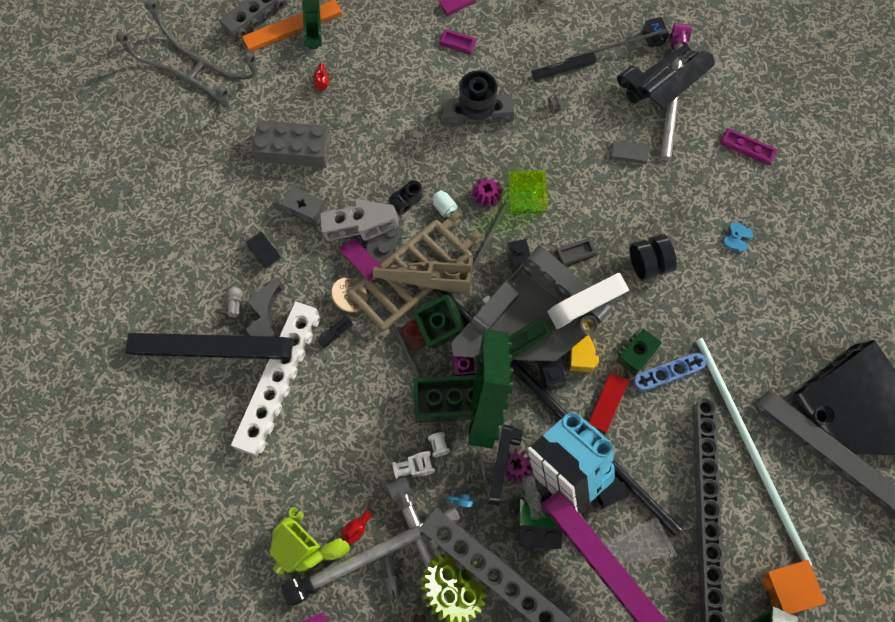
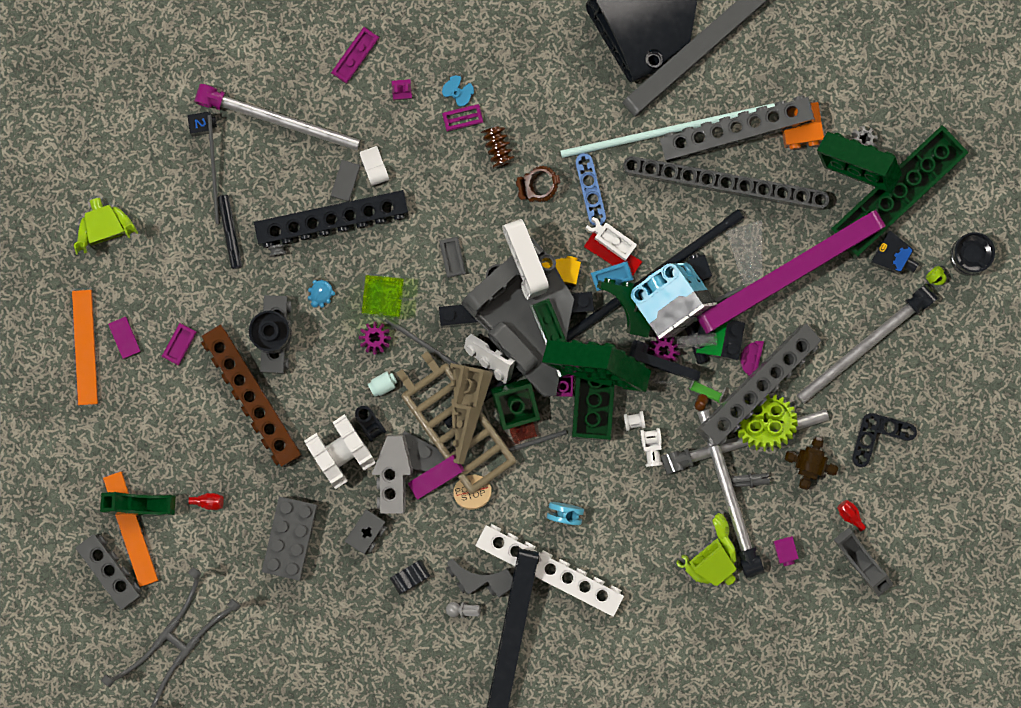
camera: 80 degrees left, 15 degrees up
black axle [317,316,353,349] -> none
red piece [340,510,372,545] -> none
dark azure piece [446,494,477,507] -> none
dark green brick [616,328,662,376] -> none
black panel [617,45,715,109] -> none
black wheel [629,234,677,281] -> none
none -> reddish brown brick [201,324,303,467]
none -> black brick [254,190,409,248]
none -> white piece [304,414,376,489]
none -> dark azure piece [308,280,335,308]
none -> white panel [360,146,389,186]
none -> magenta tile [392,79,412,101]
none -> magenta tile [442,104,484,132]
none -> white wing [464,334,515,384]
none -> reddish brown piece [481,126,515,169]
none -> reddish brown piece [516,166,560,202]
none -> medium azure head [547,502,584,525]
none -> white plate [585,217,637,261]
none -> dark azure tile [591,261,633,291]
none -> dark green arch [597,278,651,337]
none -> dark grey brick [660,95,816,163]
none -> piece [689,381,726,411]
none -> magenta tile [740,341,764,376]

